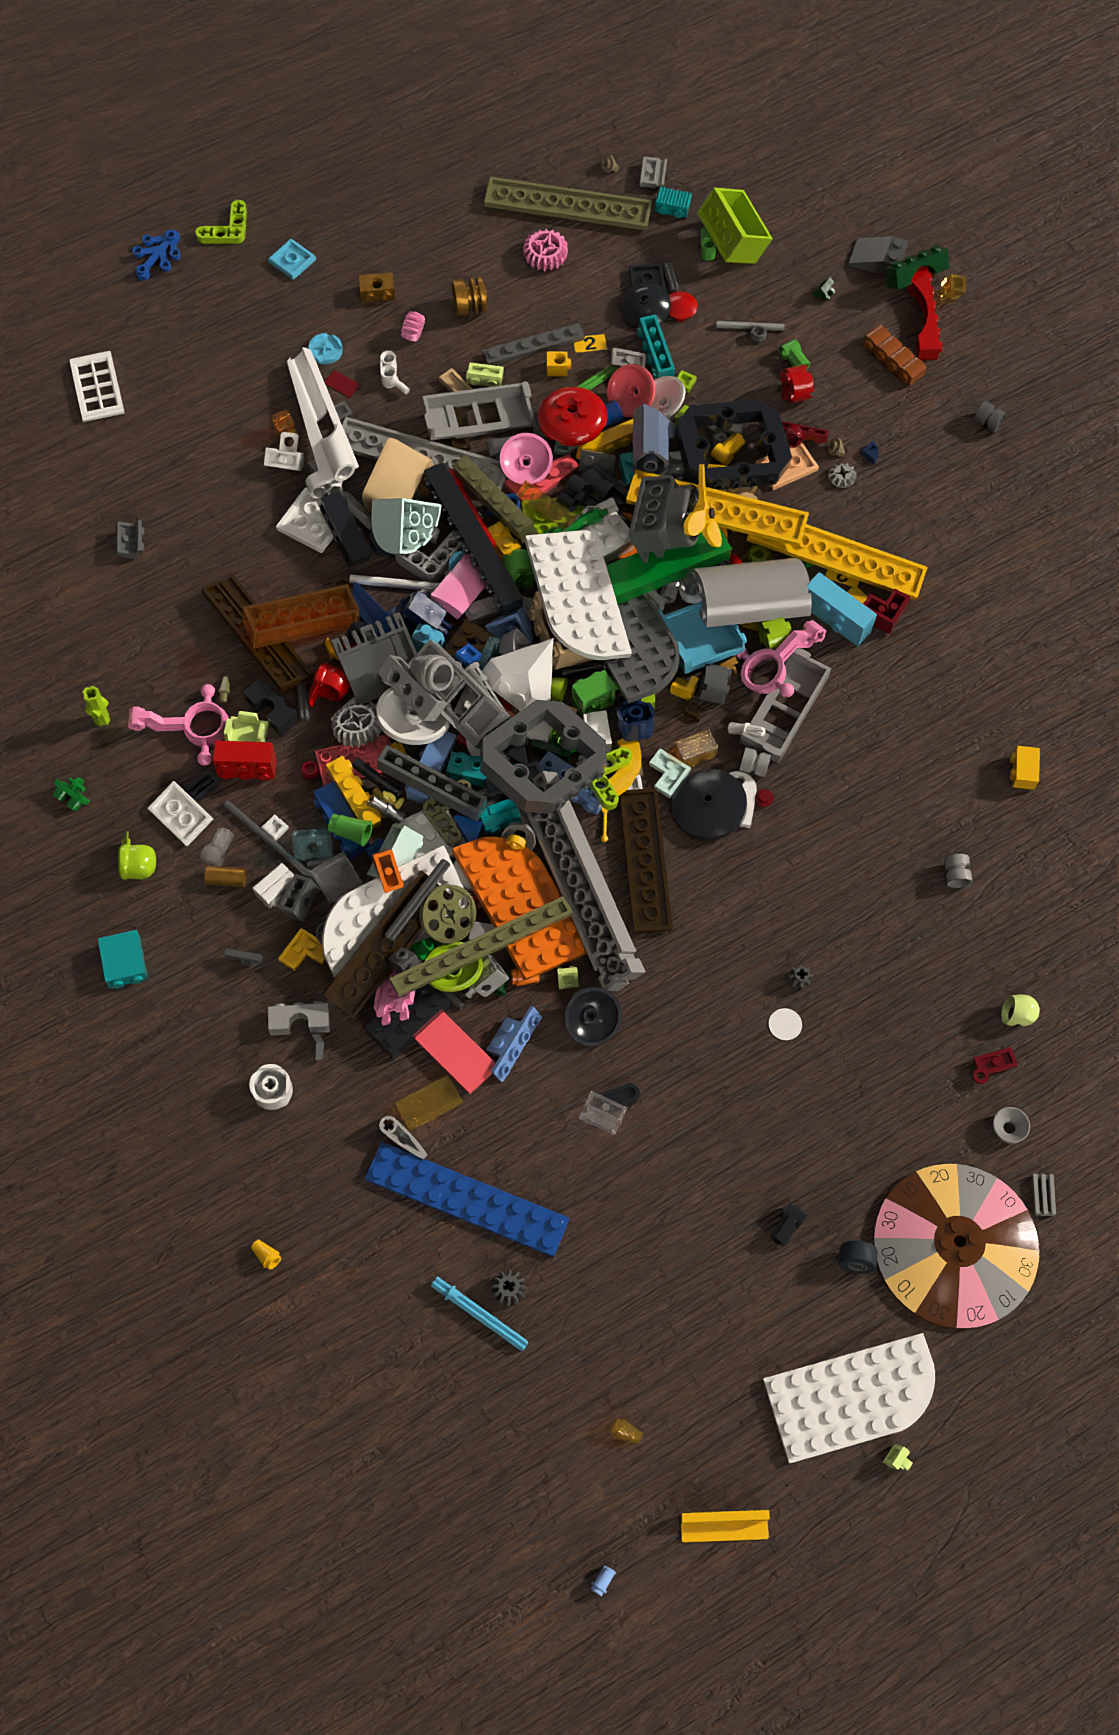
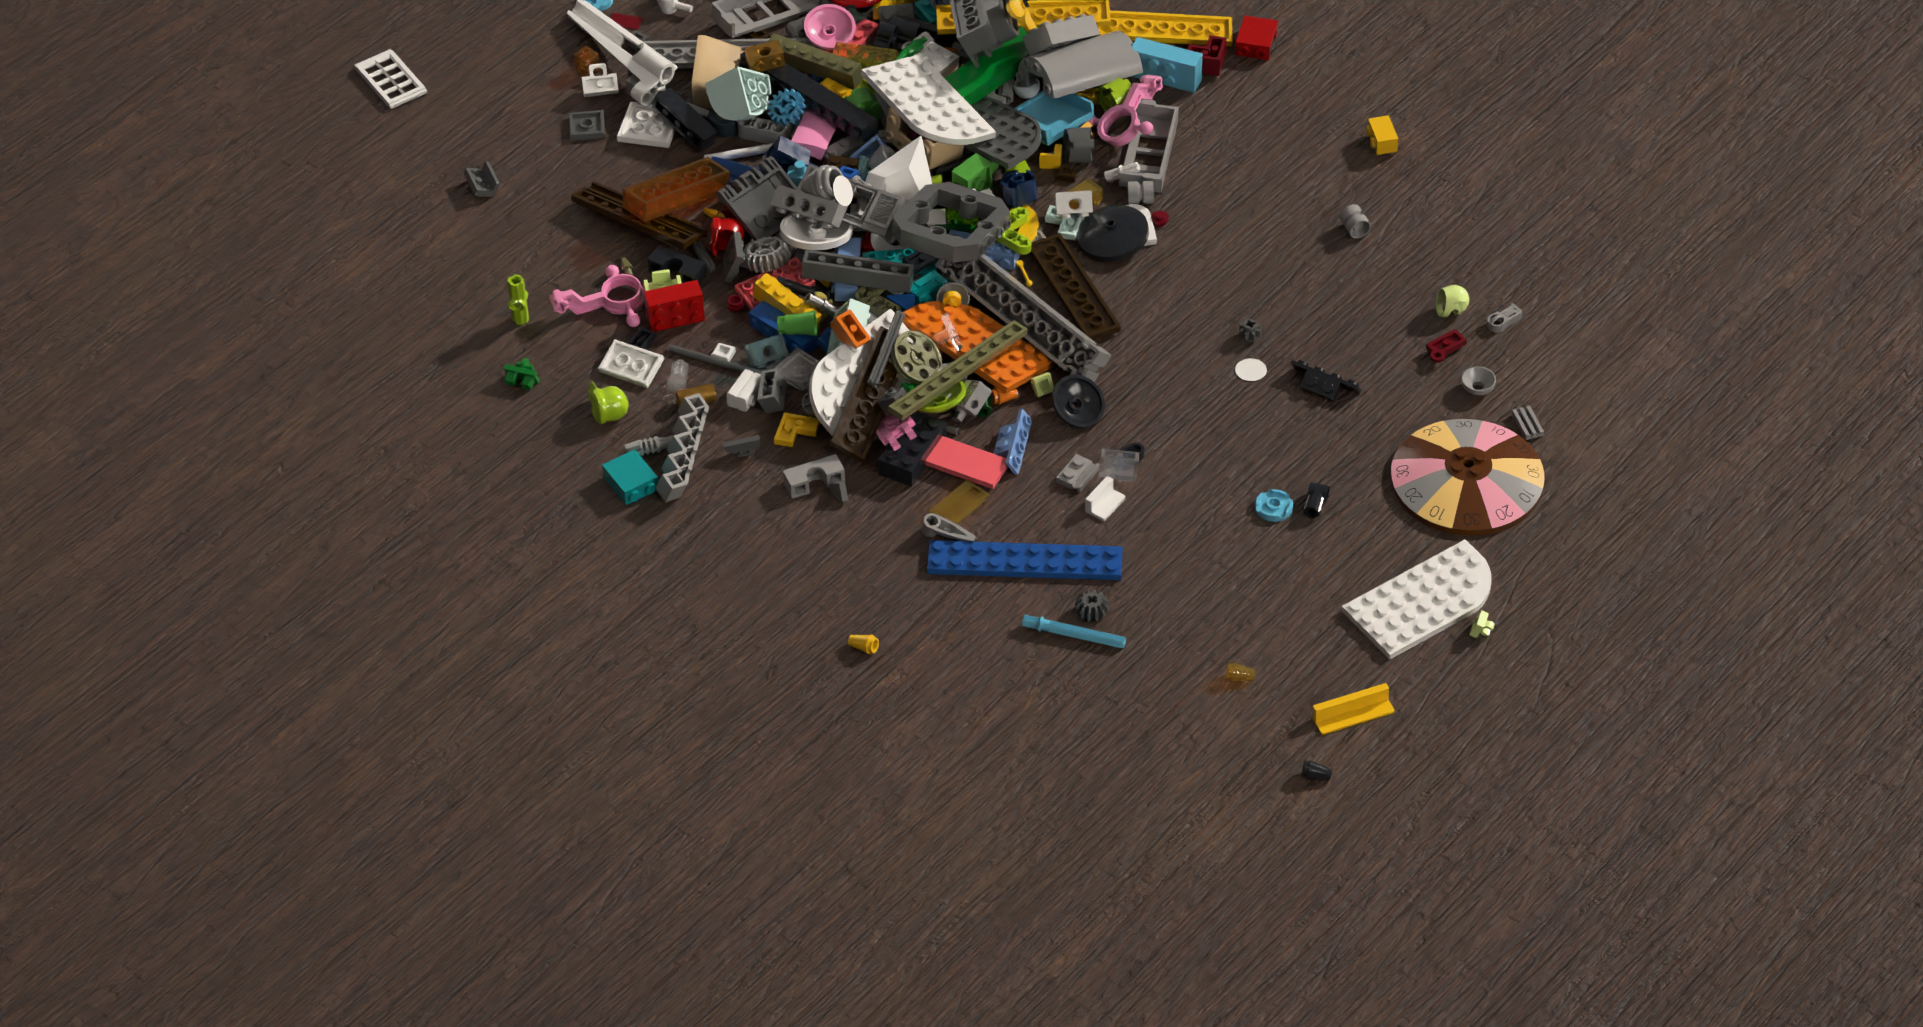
camera: 15 degrees left, 20 degrees down
white brick [249,1064,293,1110] -> none
light blue pin [591,1565,616,1597] -> none
black wheel [839,1240,878,1274] -> none
none -> dark grey tile [569,110,606,141]
none -> light grey hinge [625,435,674,456]
none -> light grey brick [656,393,709,503]
none -> dark grey plate [722,231,745,283]
none -> pearl gold brick [745,40,785,72]
none -> dark azure gear [767,88,806,126]
none -> white sticker [833,176,853,206]
none -> clear tile [934,313,963,351]
none -> light grey brick [1023,14,1100,56]
none -> white brick [1055,190,1093,218]
none -> light grey plate [1056,454,1100,493]
none -> white panel [1085,476,1125,521]
none -> red panel [1235,15,1278,60]
none -> medium azure tile [1255,489,1293,522]
none -> black bracket [1291,360,1362,401]
none -> black cone [1301,760,1332,781]
none -> light grey piece [1487,303,1522,333]

